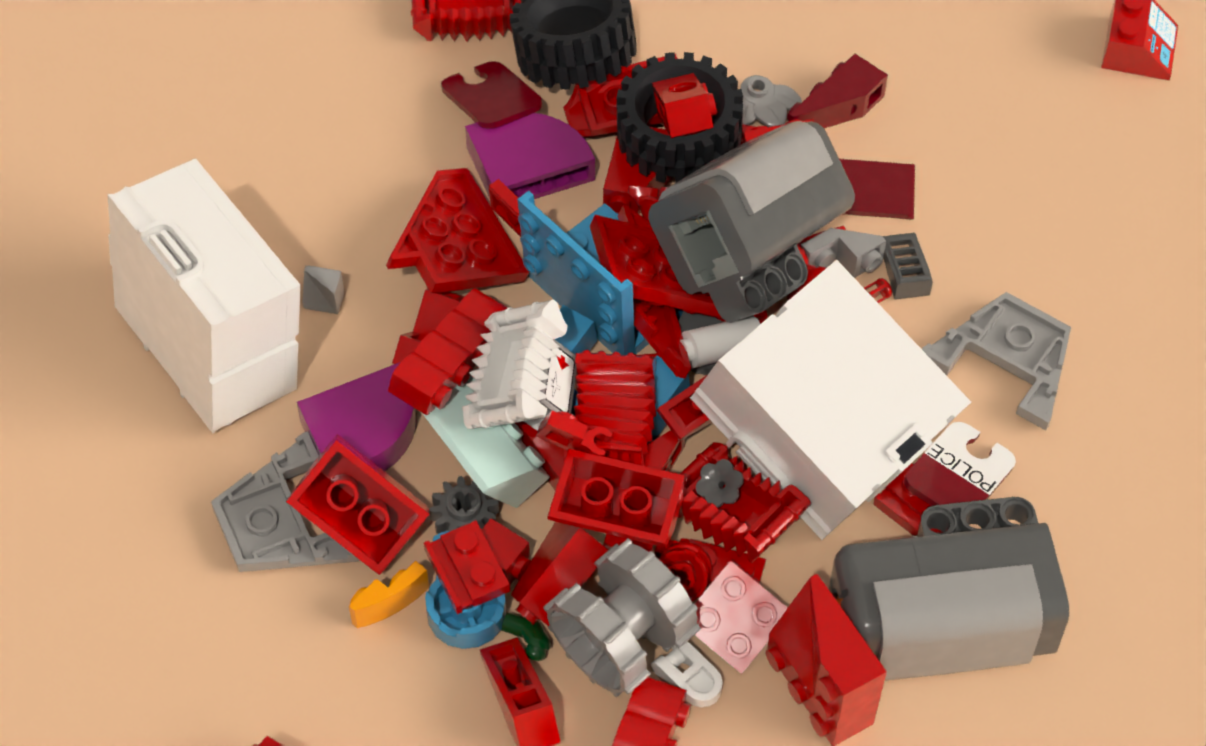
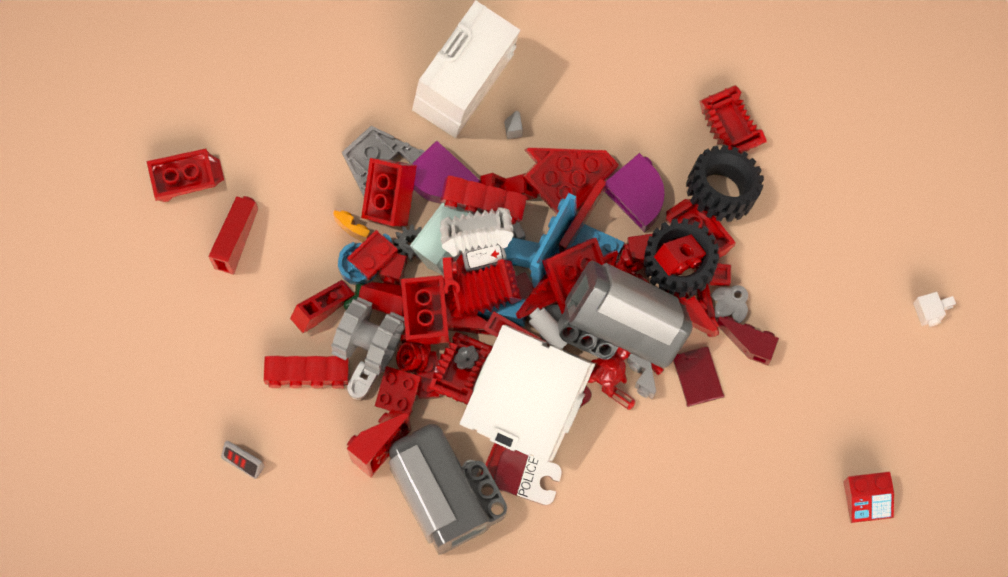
camera: 70 degrees right, 15 degrees up
dark red piece [441,61,542,129] -> none
dark grey slope [883,232,933,300] -> none
light grey wing [922,292,1071,430] -> none

